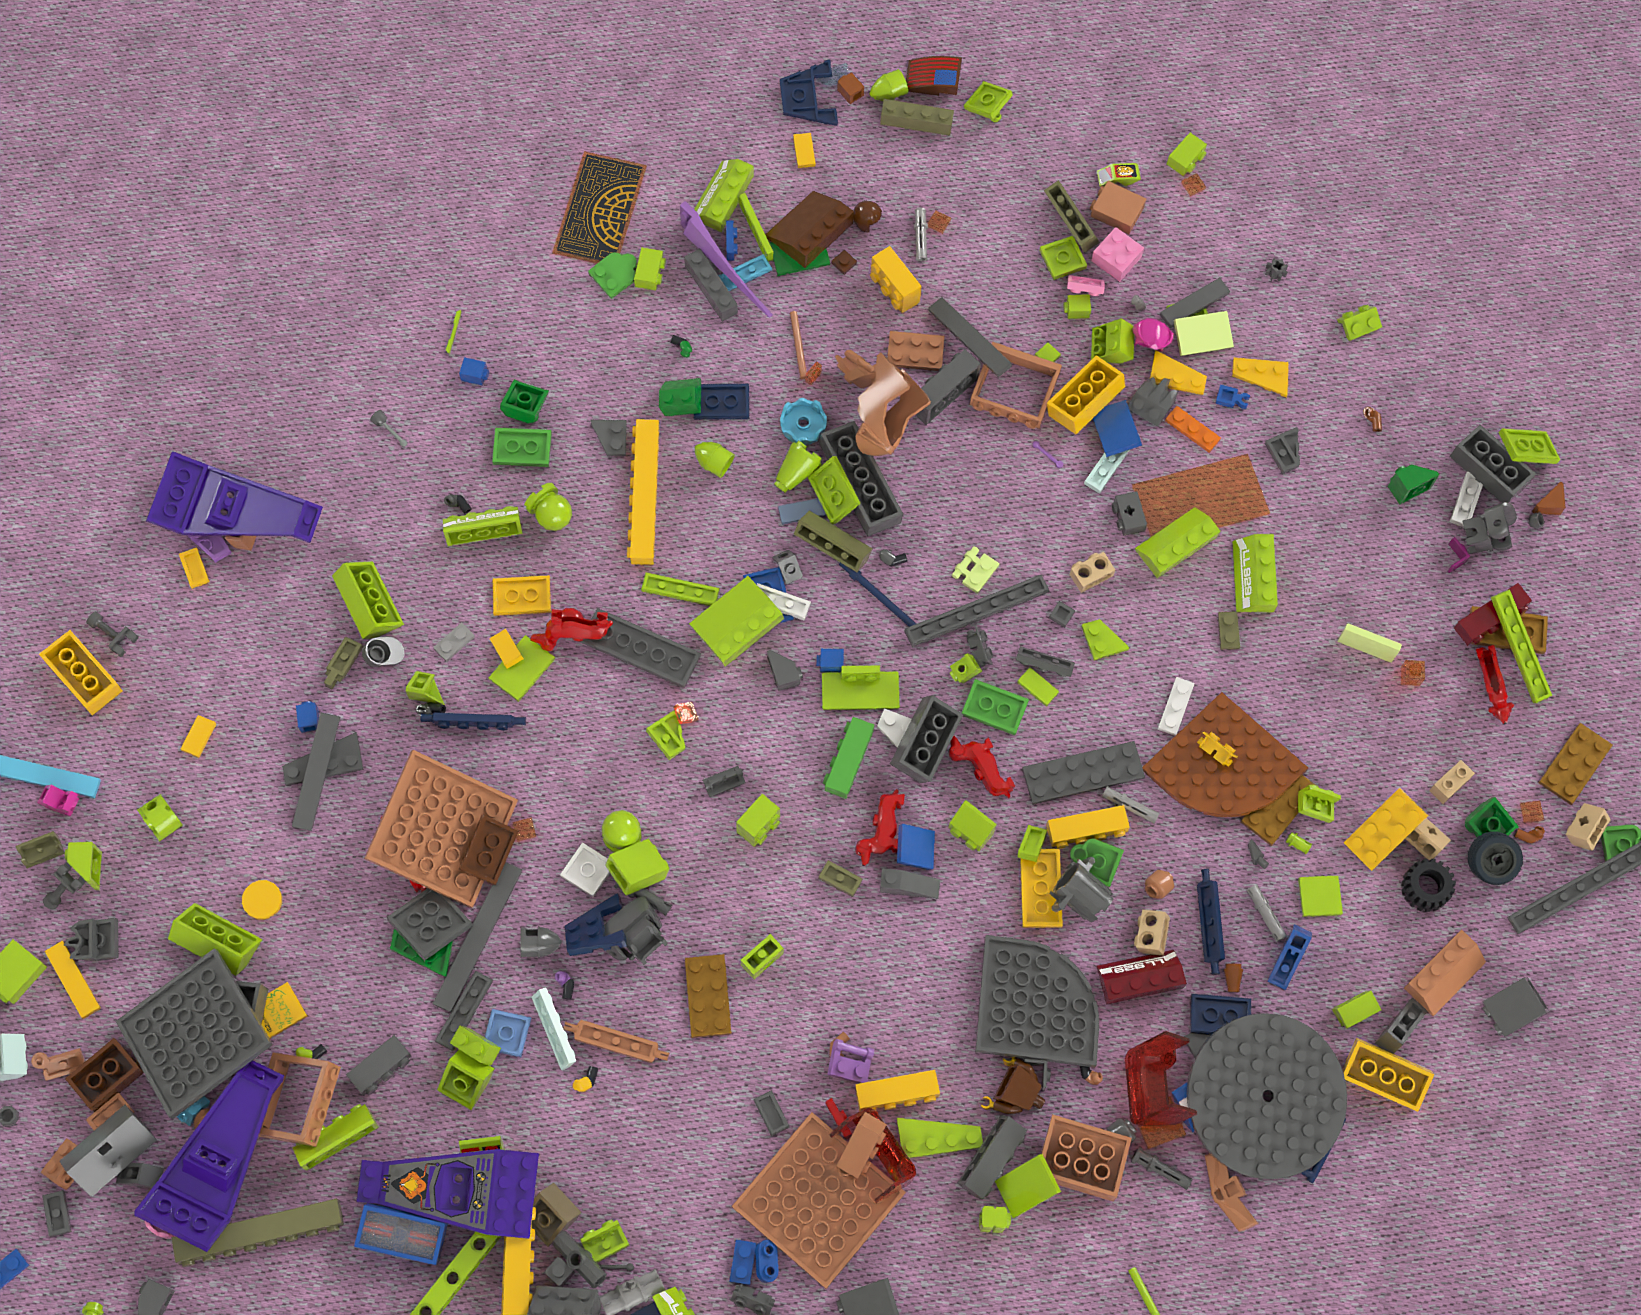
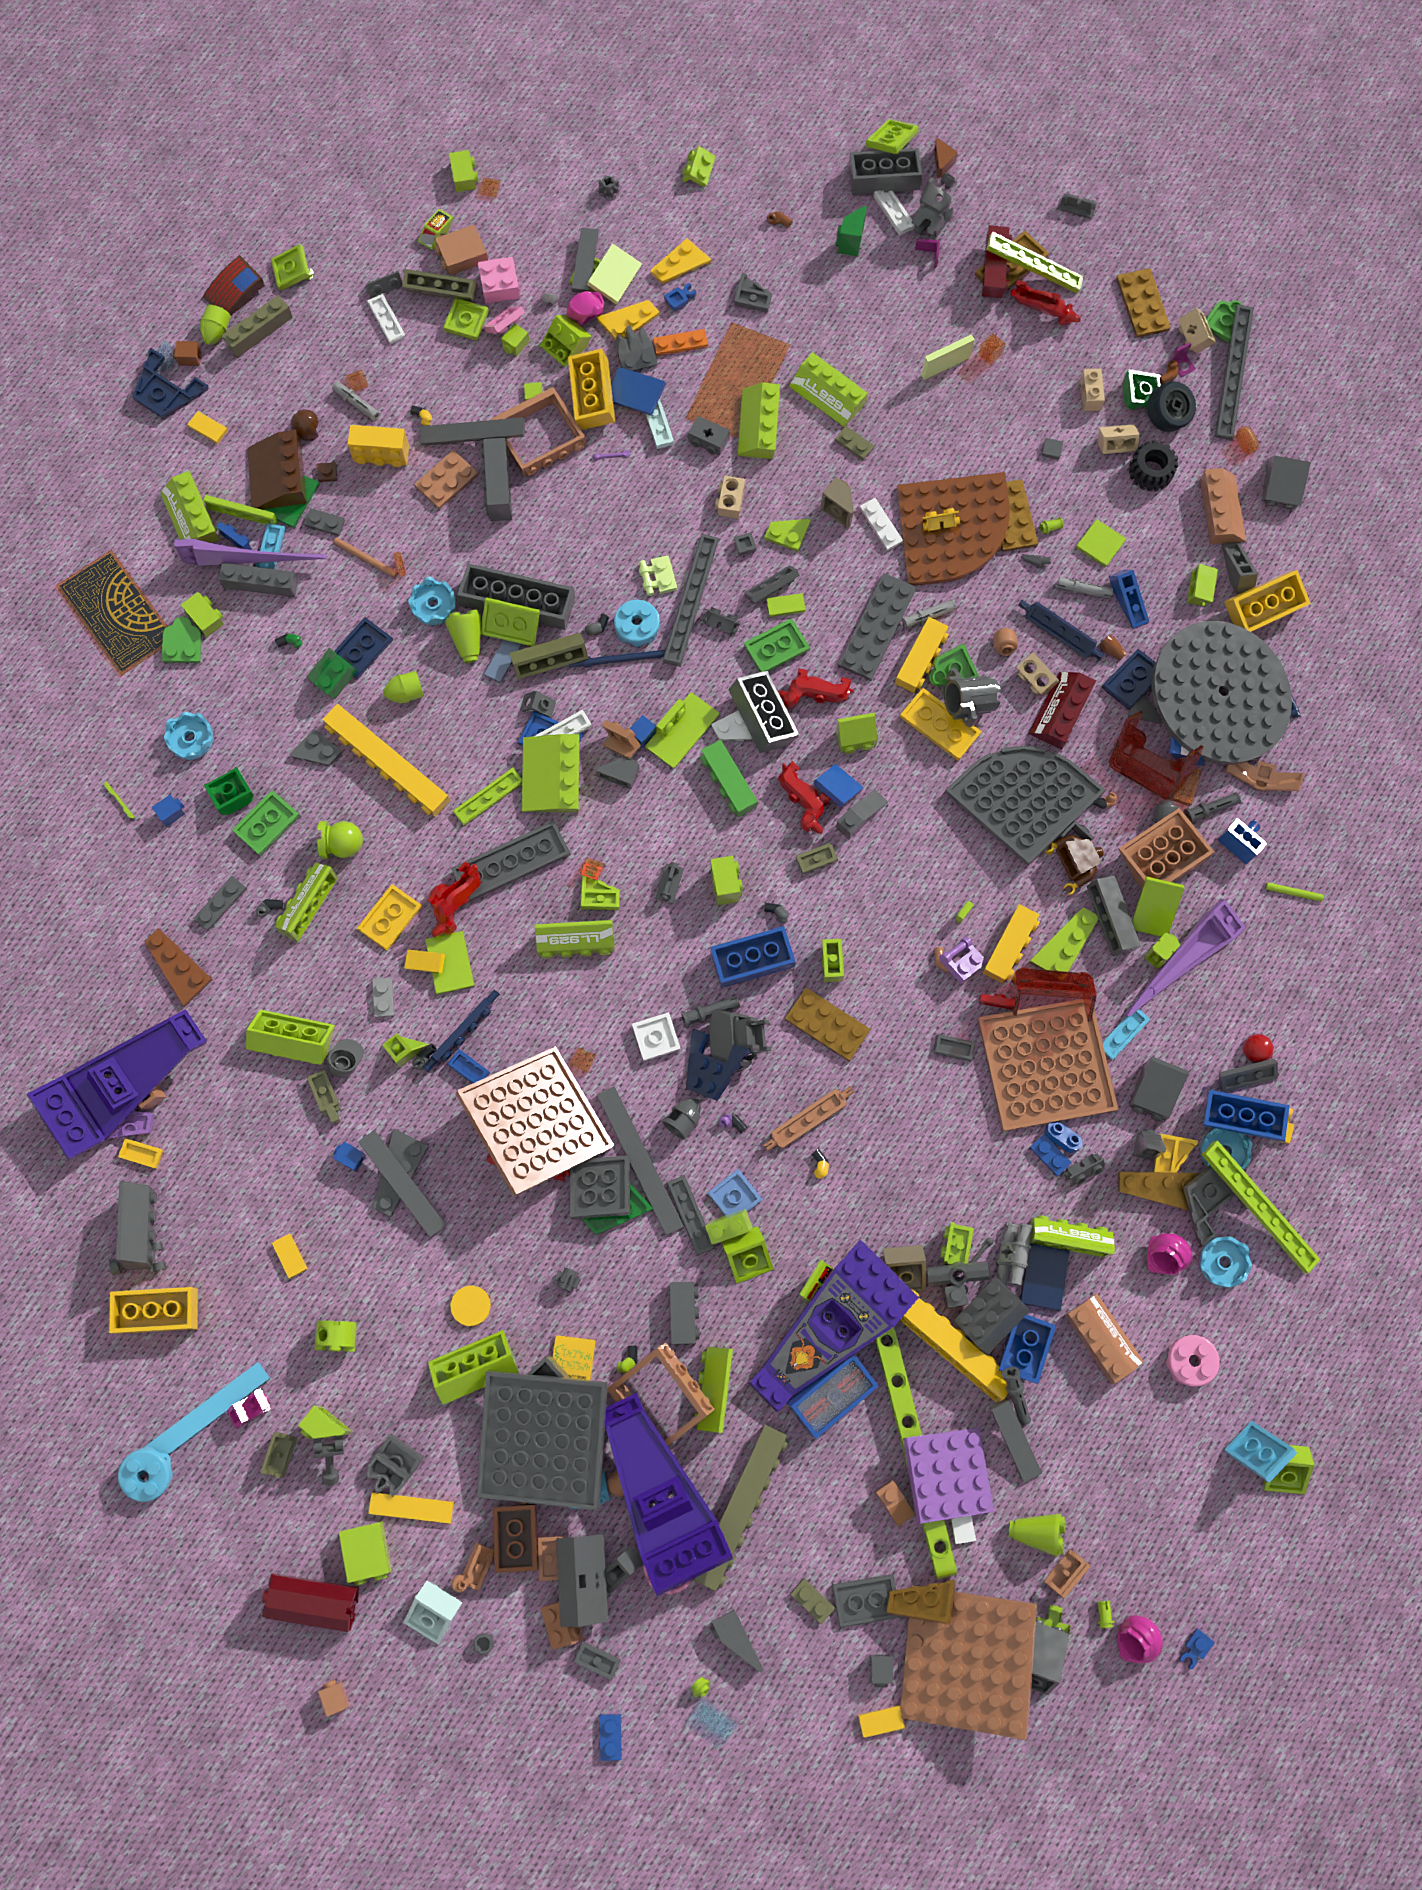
camera: 50 degrees left, 5 degrees up
hinge [370,410,407,447] -> none
reddish brown plate [459,815,519,886] -> none
light aqua plate [531,988,576,1070] -> none
lime tile [601,810,642,853] -> none
lime brick [605,838,670,896] -> none
nougat piece [834,350,931,456] -> none
nougat brick [837,1112,887,1179] -> none
lime brick [950,653,982,683] -> none
lime tile [1017,825,1047,862] -> none
lime bracket [1298,785,1341,823] -> none
yellow plate [1344,788,1429,871] -> none
clear orange tile [1520,801,1544,823] -> none
none -> dark grey slope [116,1181,157,1271]
none -> dark orange wing [144,928,213,1007]
none -> medium azure plate [164,712,214,760]
none -> dark grey plate [193,876,247,931]
none -> dark grey plate [304,508,345,536]
none -> dark grey hinge [365,271,403,299]
none -> white tile [367,294,406,345]
none -> yellow arm [410,405,432,426]
none -> blue plate [447,1049,490,1084]
none -> lime slope [534,920,615,959]
none -> dark grey gear [555,1267,580,1292]
none -> nougat bracket [601,720,640,759]
none -> medium azure plate [614,600,660,647]
none -> blue brick [710,926,796,988]
none -> dark grey arm [764,903,789,923]
none -> dark tan slope [820,477,854,530]
none -> lime tile [955,901,974,924]
none -> dark grey tile [1042,438,1063,460]
none -> dark grey hinge [1059,192,1097,219]
none -> medium azure tile [1102,1009,1150,1061]
none -> medium lavender plate [1125,899,1246,1016]
none -> magenta bracket [1171,342,1196,377]
none -> blue brick [1217,818,1267,864]
none -> clear orange brick [1235,426,1260,455]

